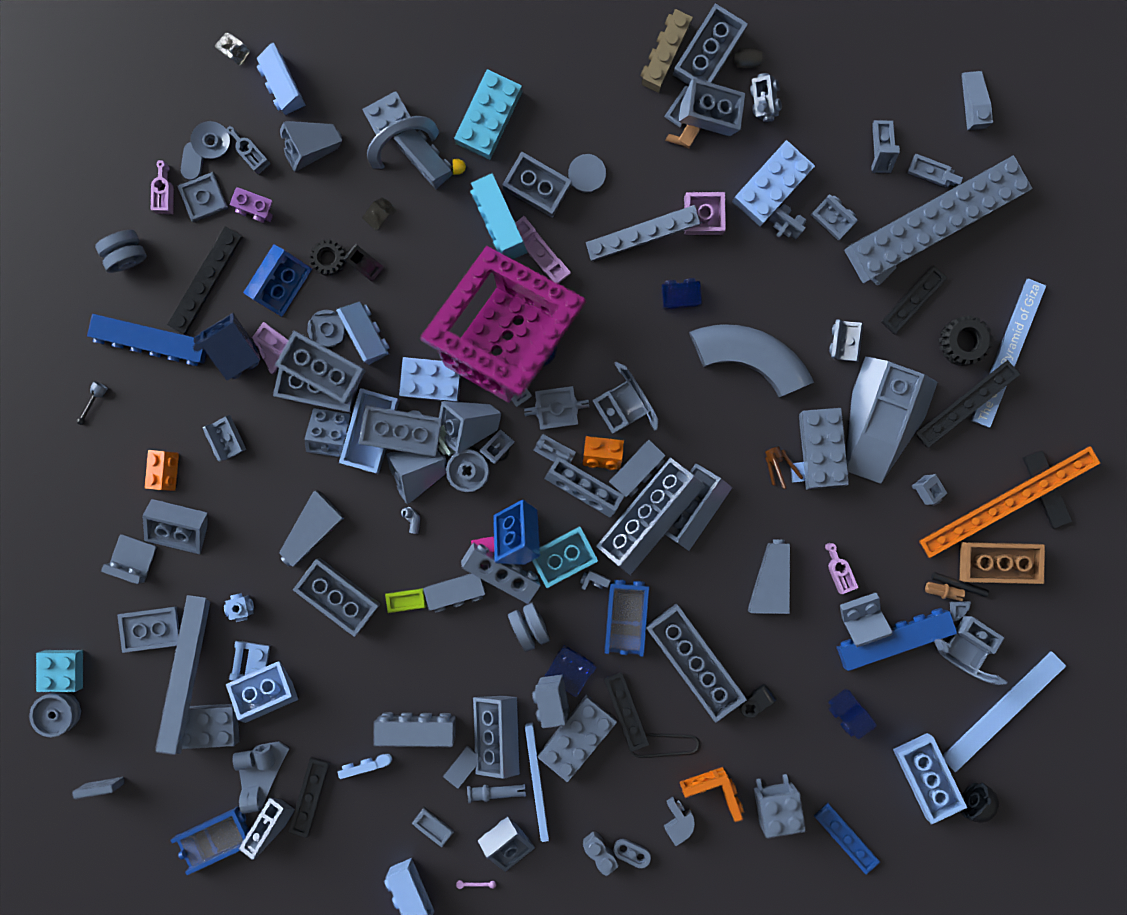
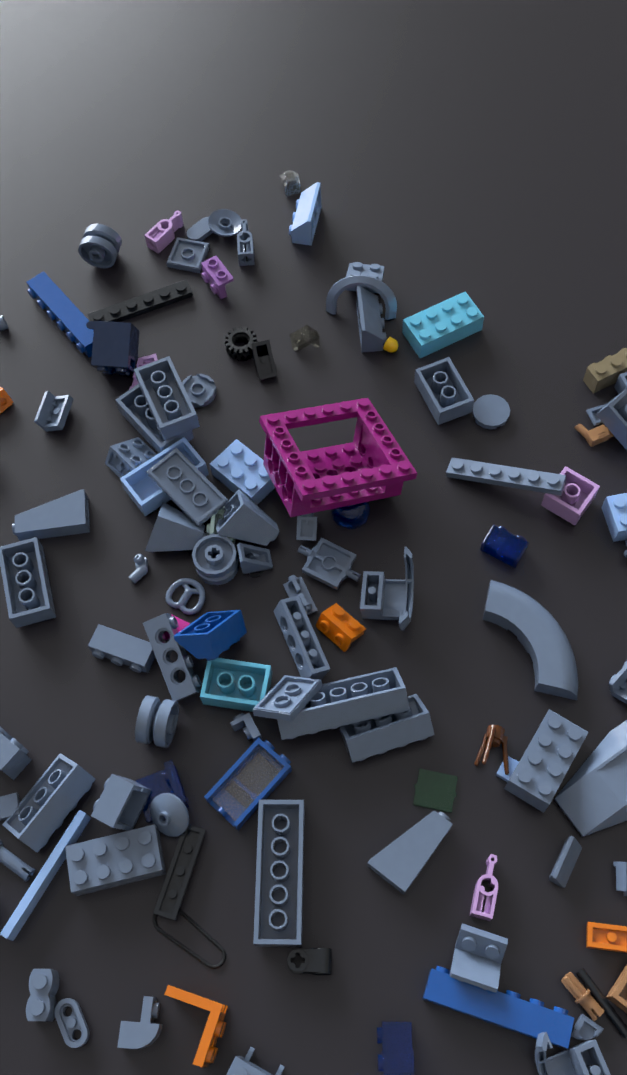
camera: 40 degrees right, 25 degrees down
blue slope [243,244,312,317] -> none
sand blue slope [280,121,342,172] -> none
light blue slope [336,301,389,365] -> none
lime tile [385,588,426,613] -> none
medium azure brick [471,173,528,260] -> none
lavender slope [515,216,571,284] -> none
sand blue brick [609,440,666,497] -> none
none -> sand blue dish [150,793,189,837]
none -> sand blue piece [165,578,206,615]
none -> sand blue tile [252,675,322,721]
none -> clear green piece [413,768,458,813]
none -> sand blue slope [549,836,582,888]

